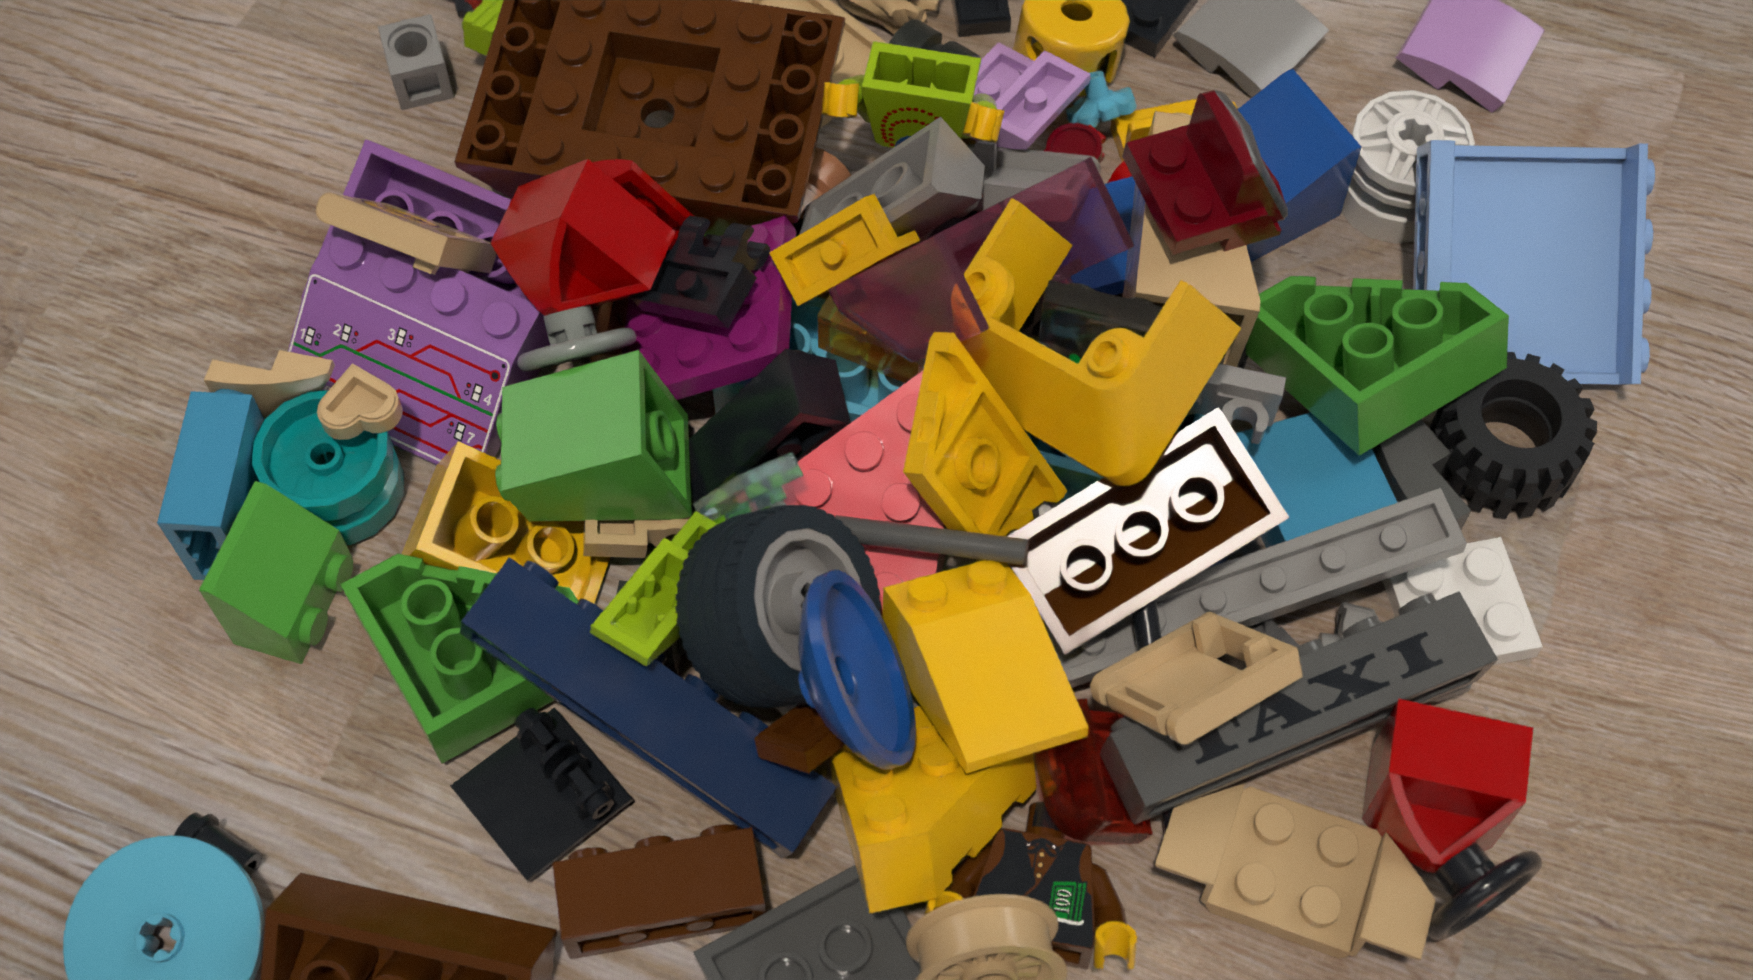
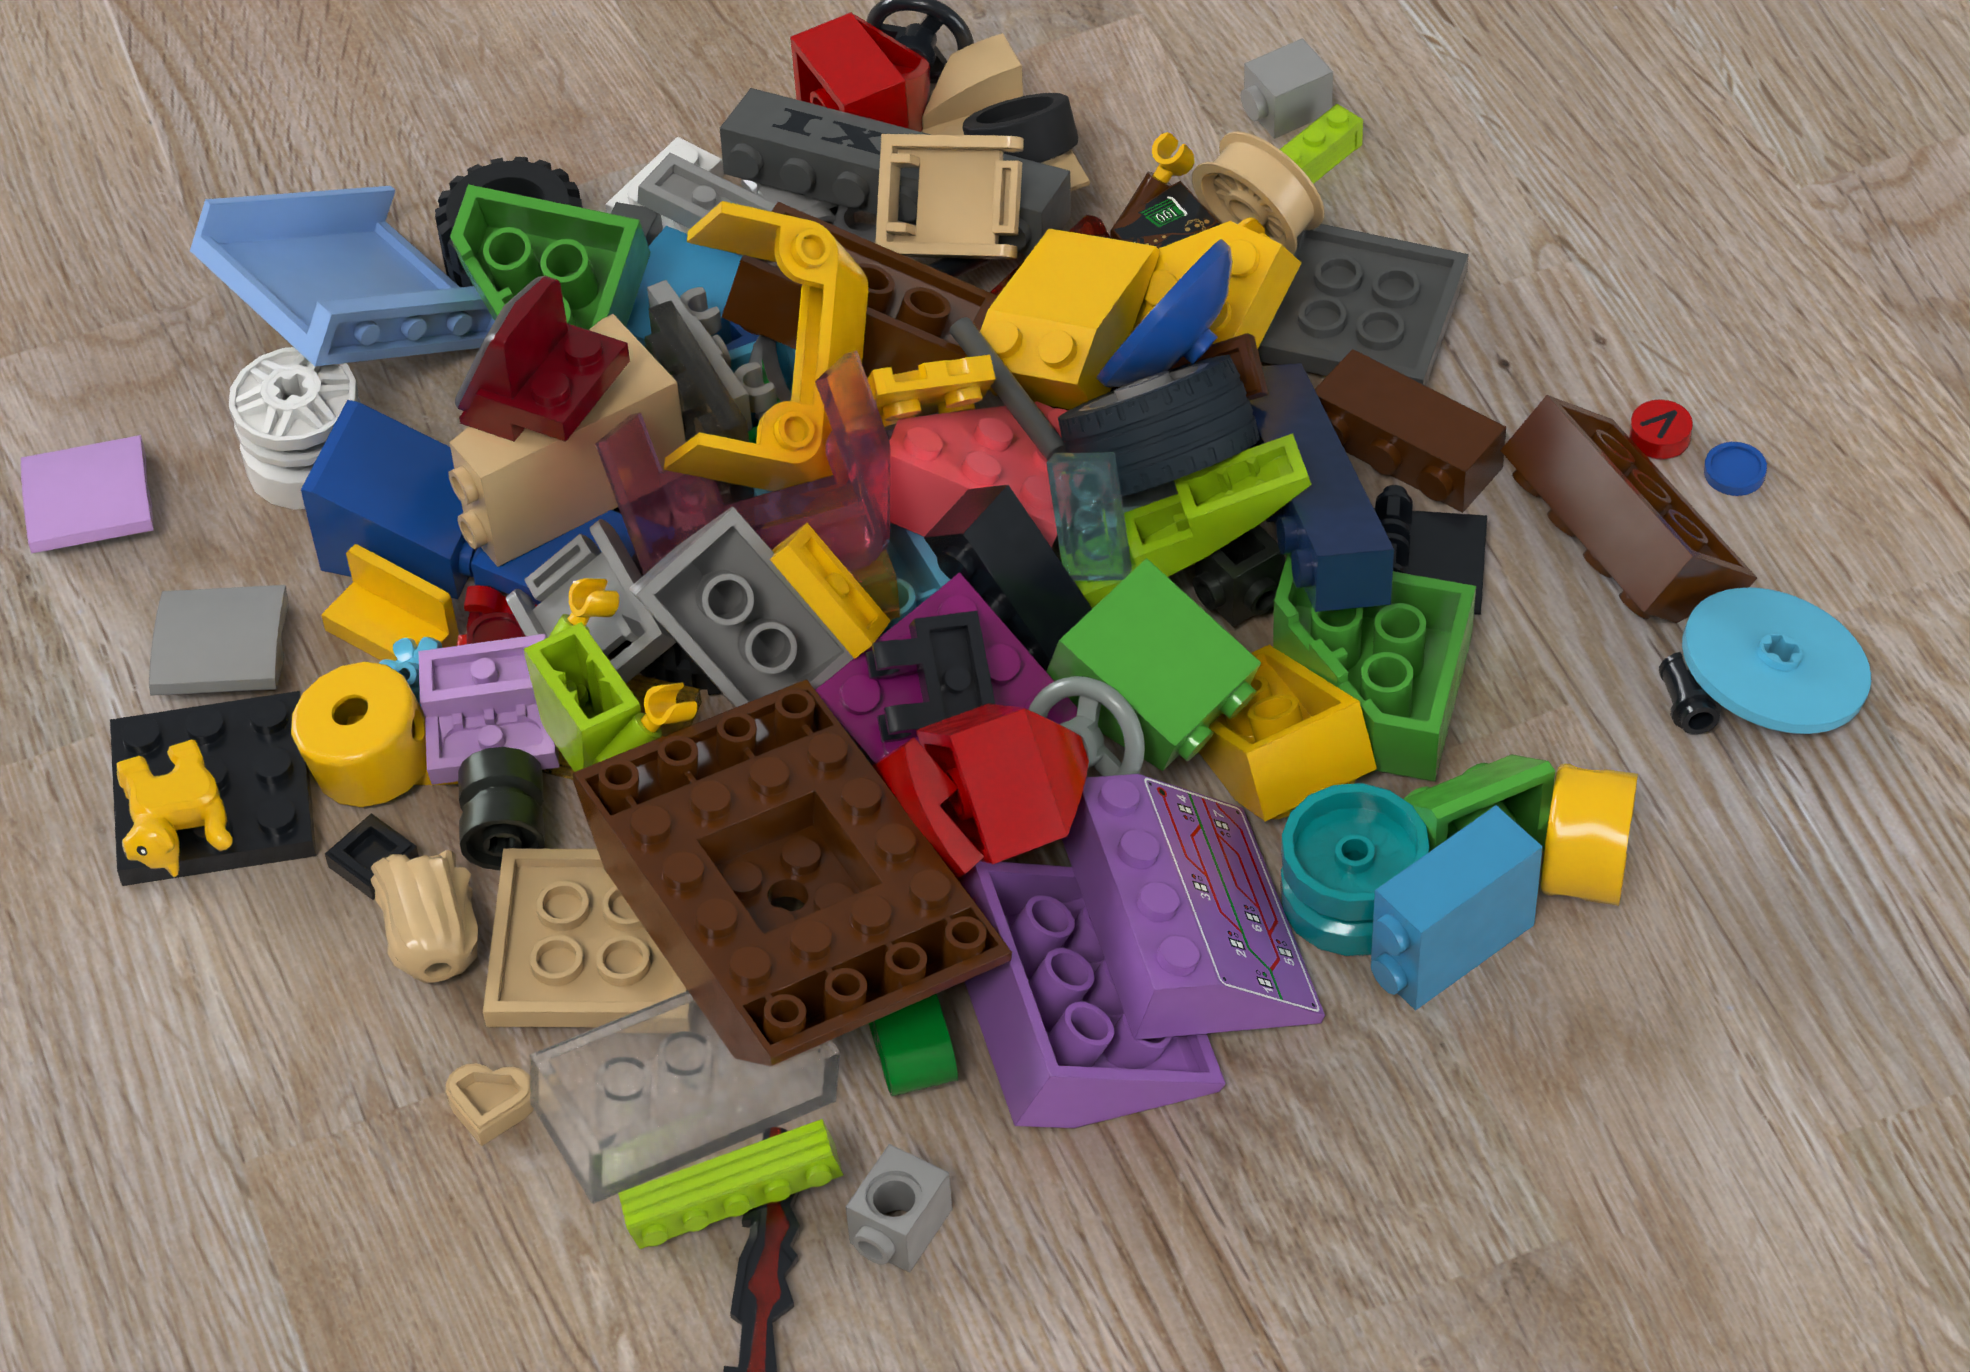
camera: 130 degrees left, 10 degrees down
tan slope [204,350,335,419] -> none
tan container [316,193,497,275] -> none
tan tile [317,363,403,440] -> none
none -> black tyre [962,93,1078,163]
none -> yellow piece [1540,764,1638,906]

